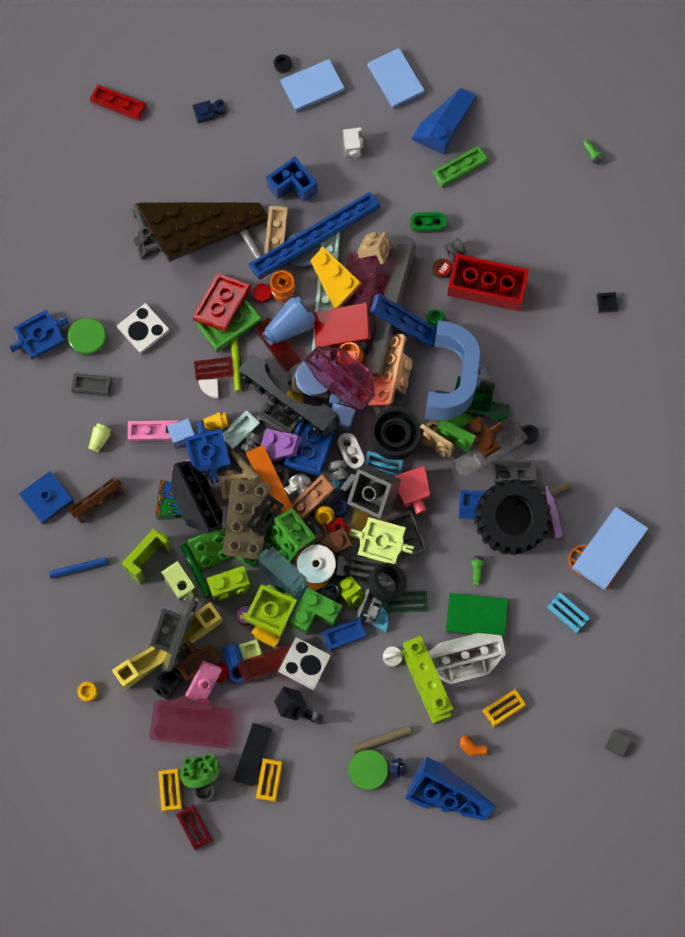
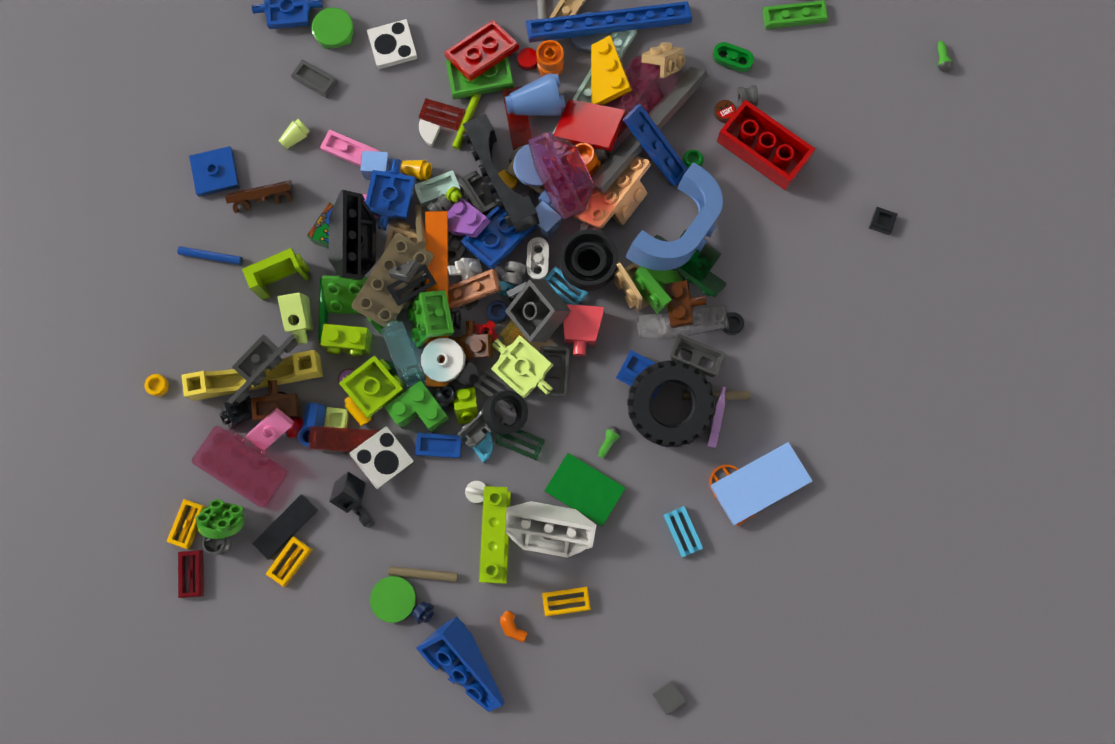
camera: 30 degrees right, 5 degrees up
yellow plate [315,506,334,525] -> none
none -> dark grey tile [389,260,420,282]
none -> lime arm [446,186,462,205]

